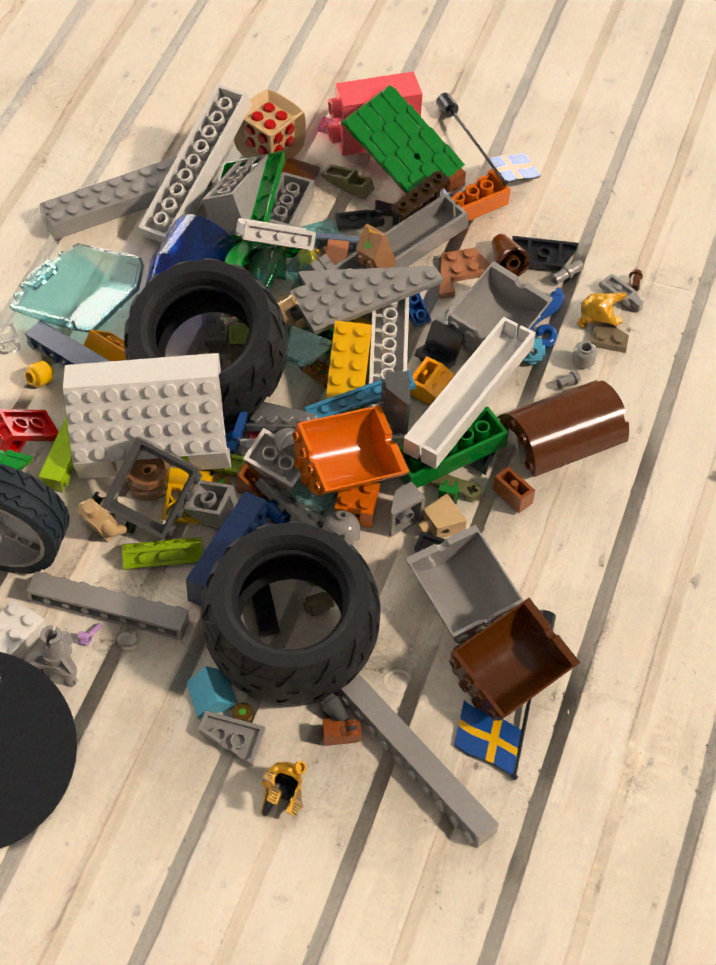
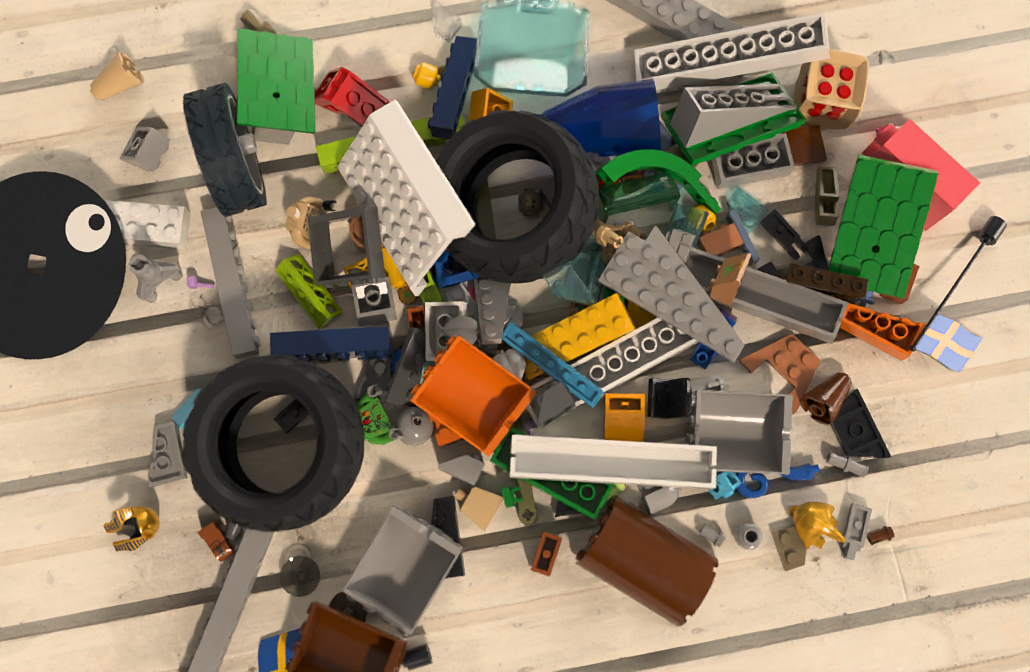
camera: 60 degrees right, 25 degrees up
white fence [236,218,316,250] -> none
none -> clear smoke dish [280,556,320,597]
none -> light grey brick [637,485,679,516]

